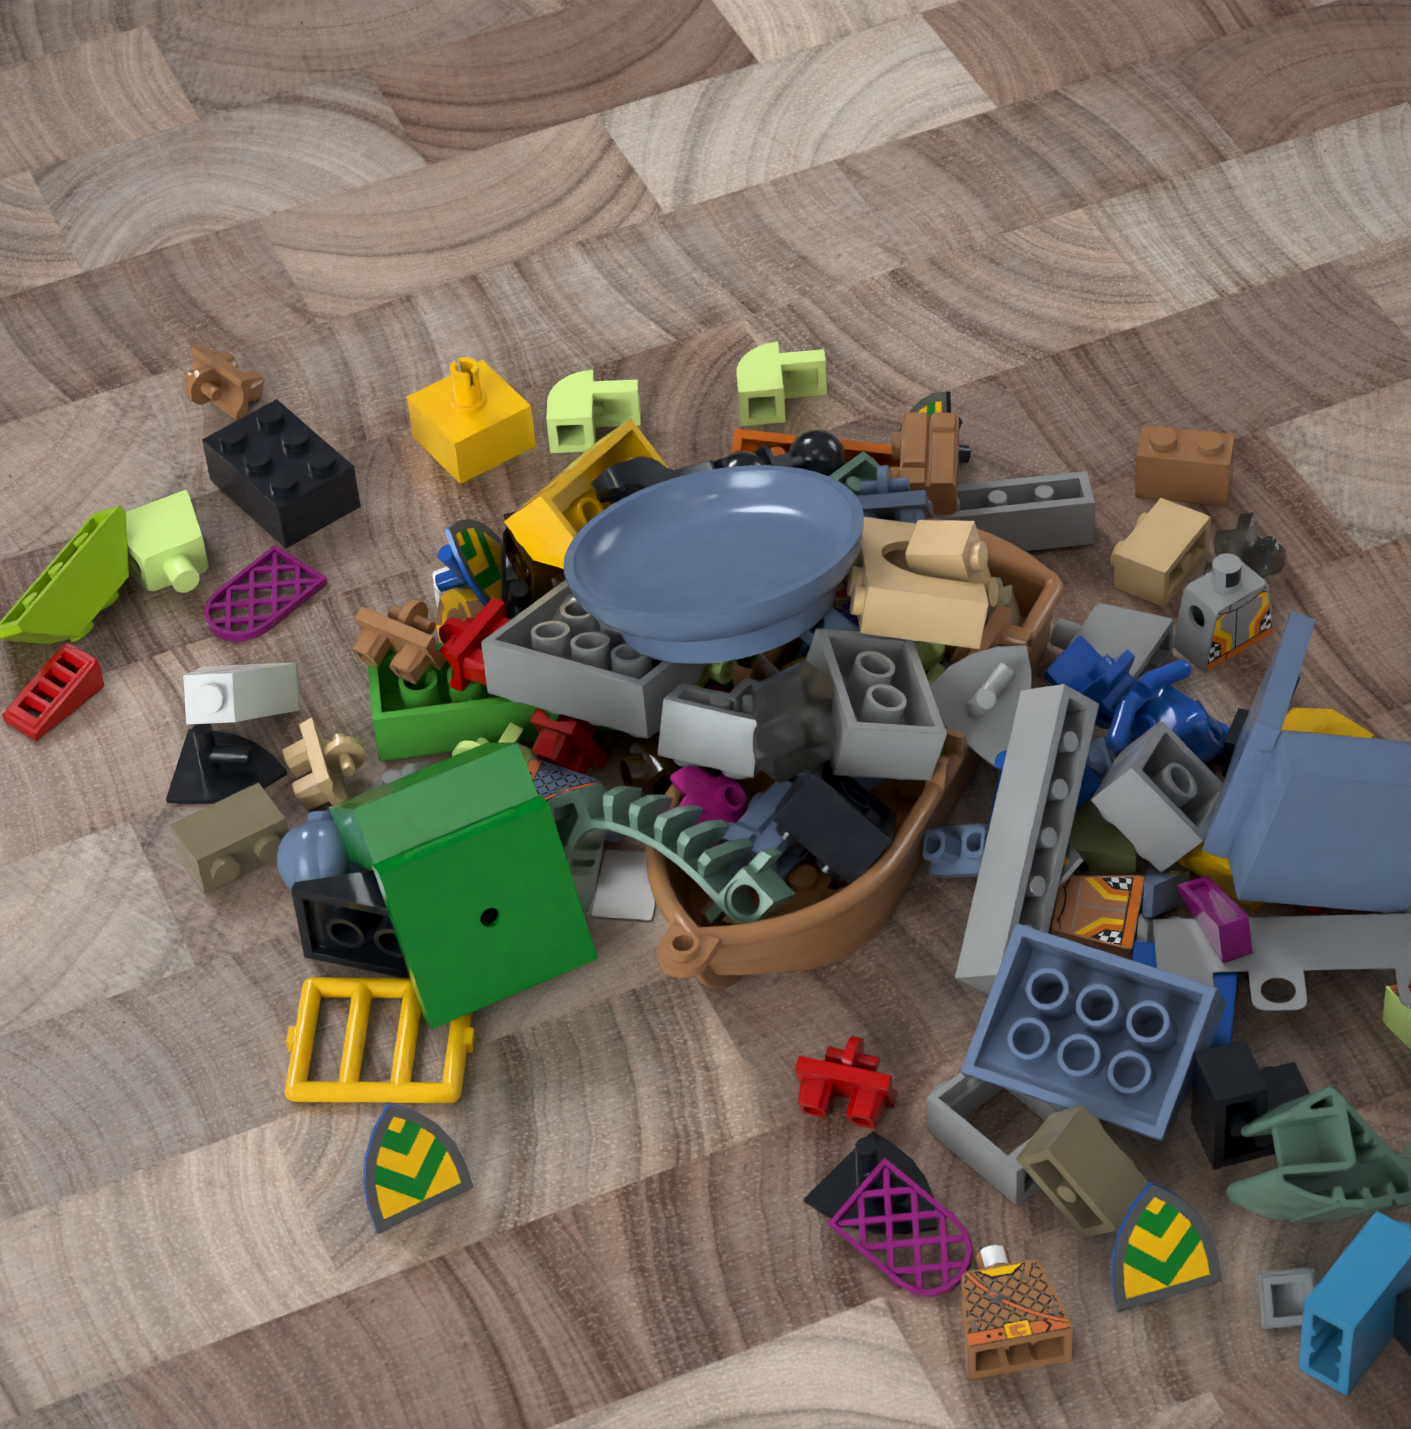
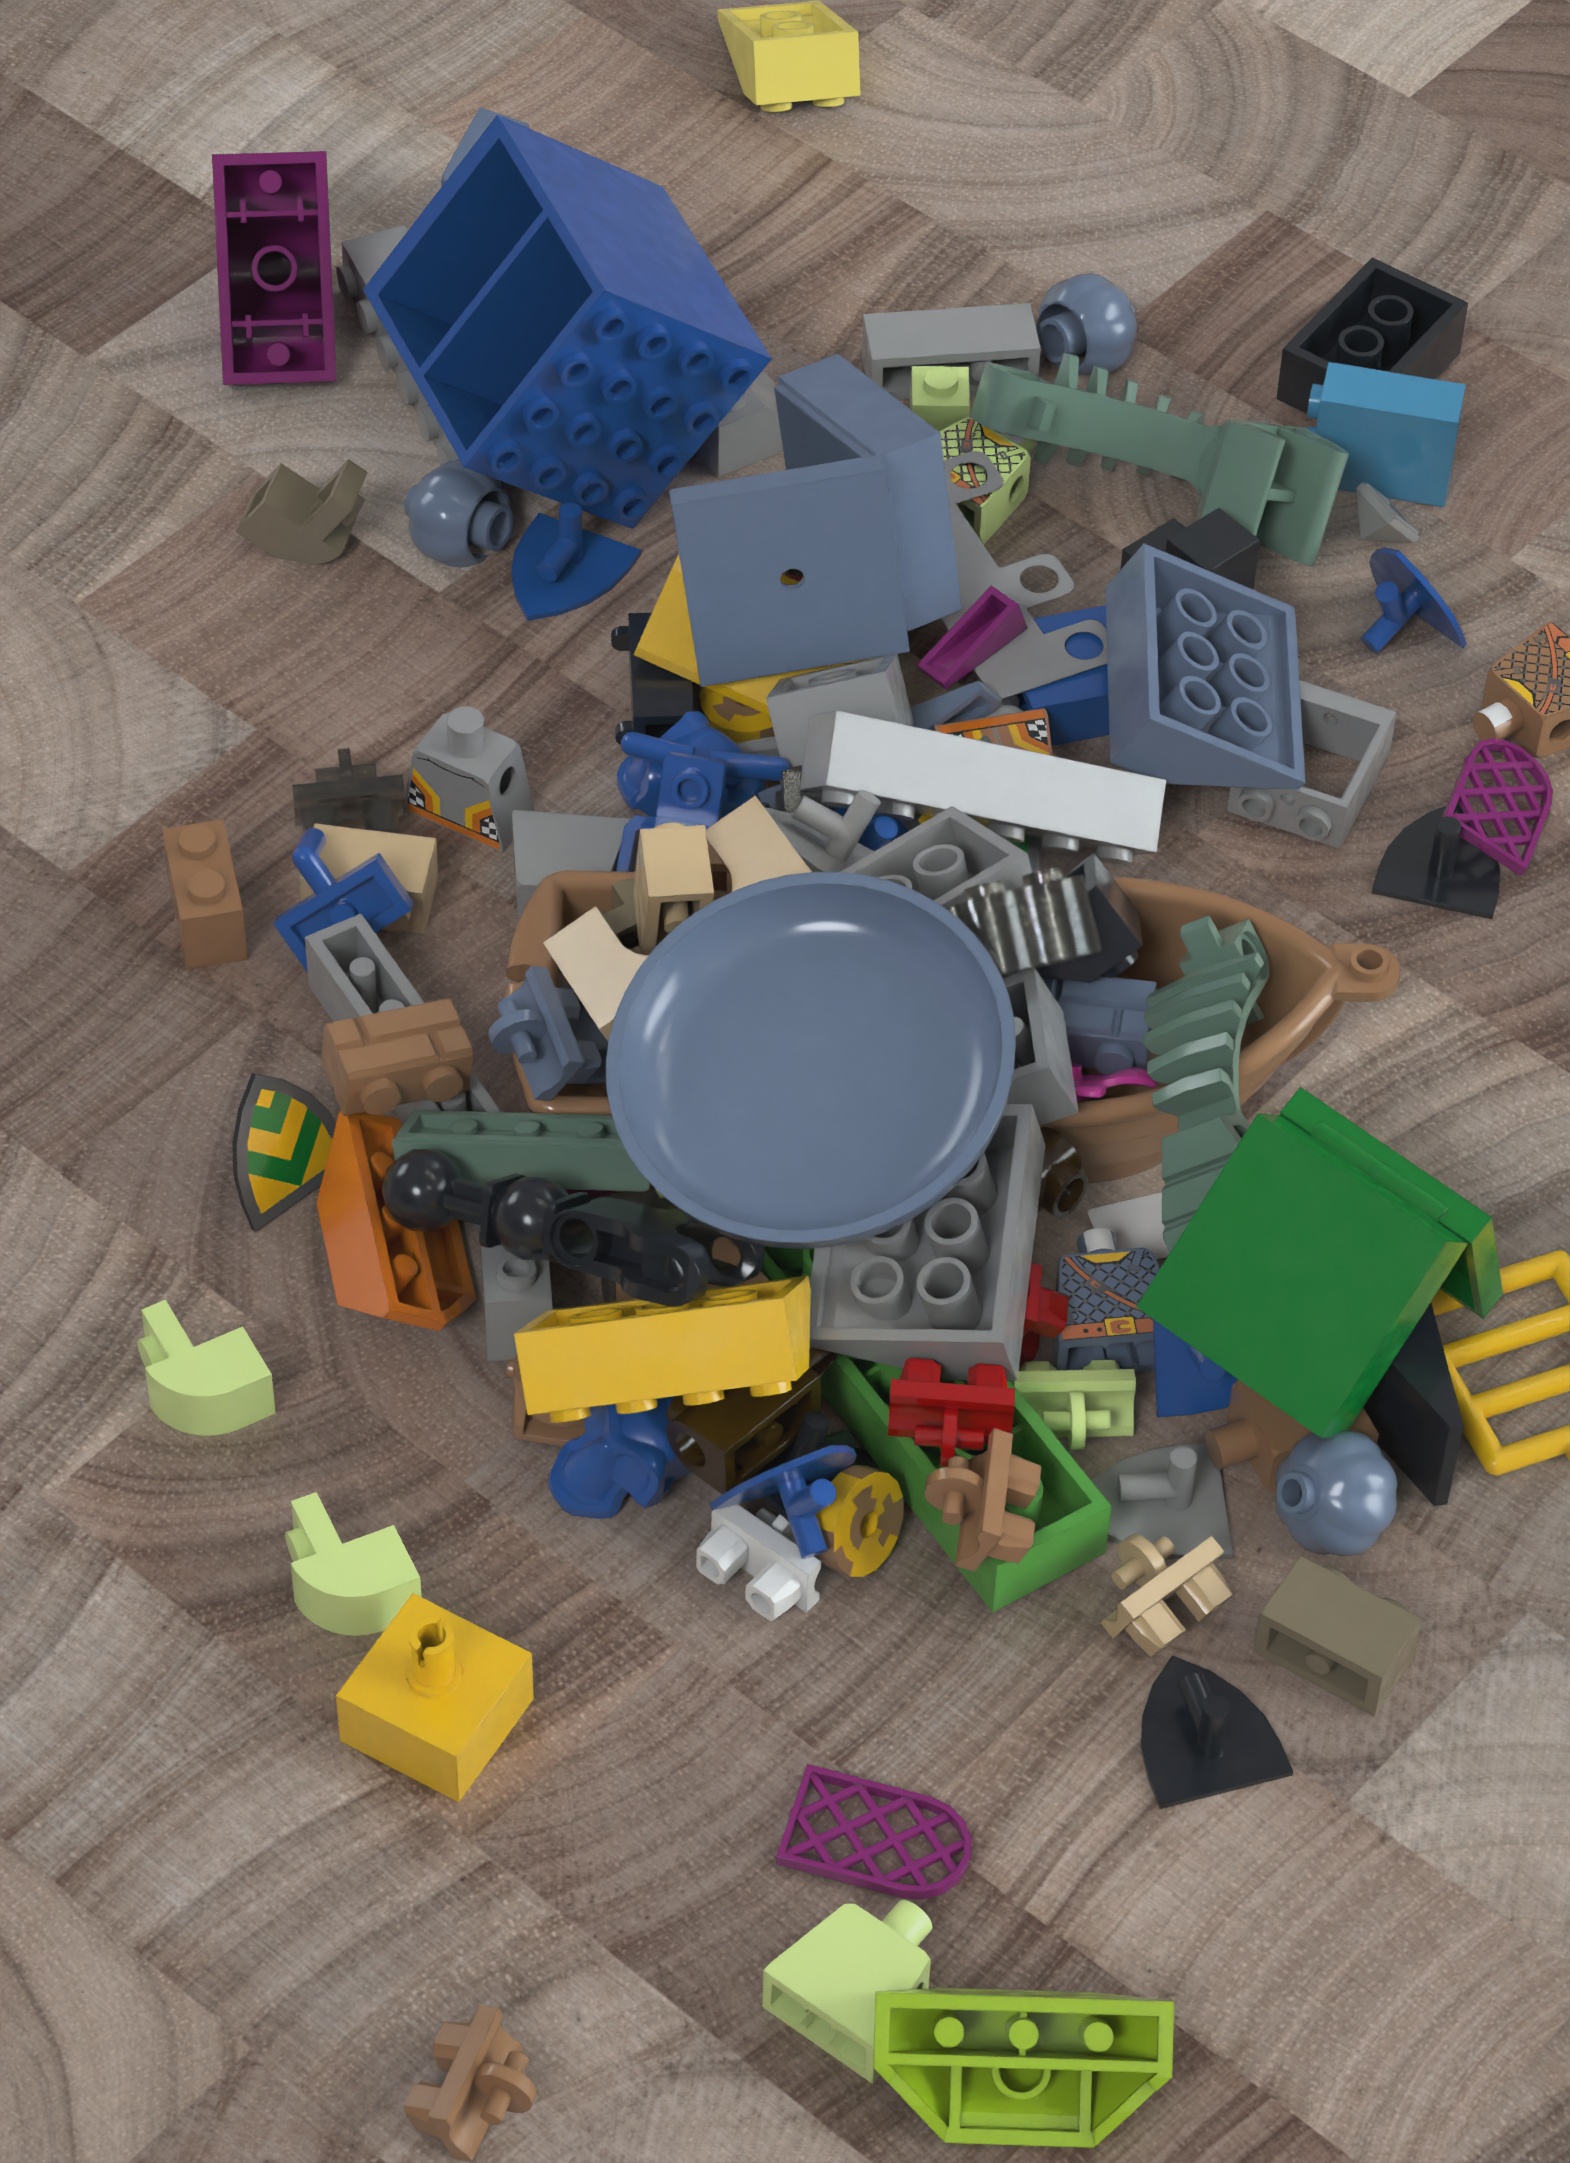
camera: 120 degrees left, 5 degrees up
red slope [2,643,105,741] -> none
white slope [183,662,300,724] -> none
black brick [202,399,361,549] -> none
red hips [795,1036,898,1129] -> none
dark tan brick [1016,1105,1149,1238] -> none
none -> blue plate [273,828,414,973]

